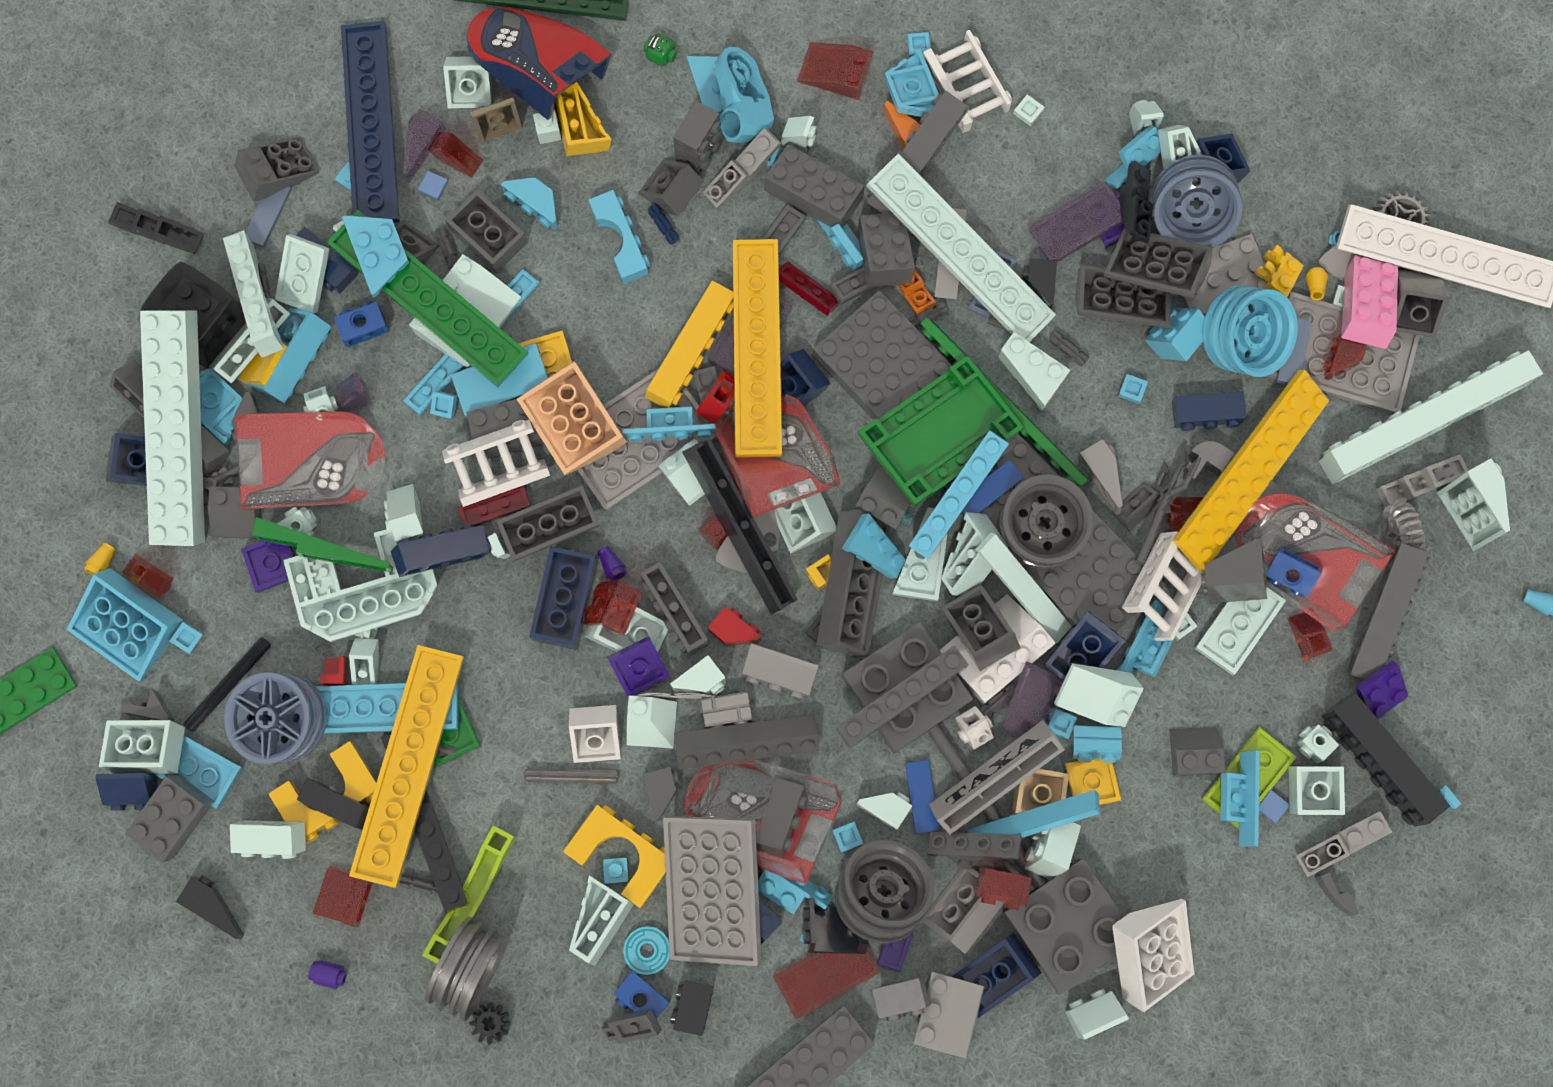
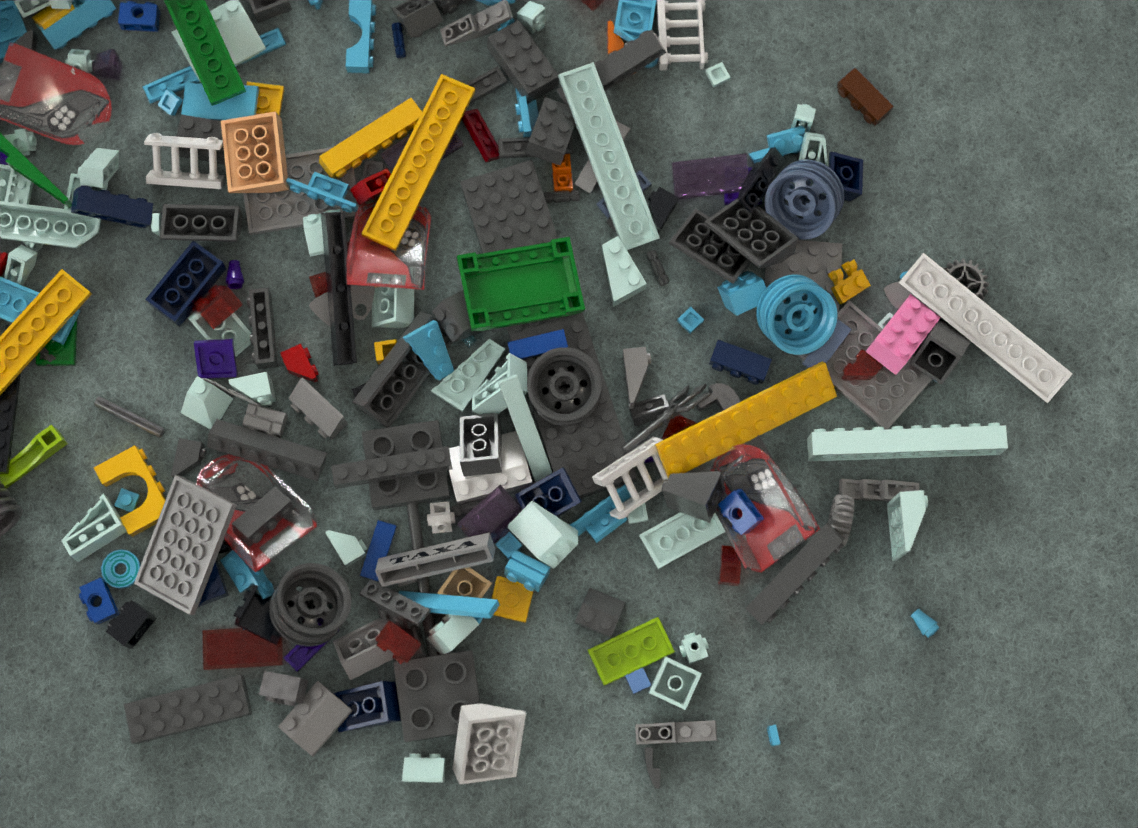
camera: 25 degrees right, 0 degrees up
dark red plate [458,485,531,527] -> none
white slope [569,705,621,763] -> none
dark grey hinge [602,1009,662,1043] -> none
dark blue slope [780,349,831,408] -> none
medium azure plate [832,822,863,853] -> none
medium azure arch [909,430,1010,559] -> none
green plate [920,317,1091,487] -> none
medium azure bracket [1220,750,1260,847] -> none
yellow cone [1305,267,1328,301] -> none
black brick [1322,693,1450,827] -> none
dark purple plate [1355,661,1408,719] -> none
none -> reddish brown brick [837,68,894,126]

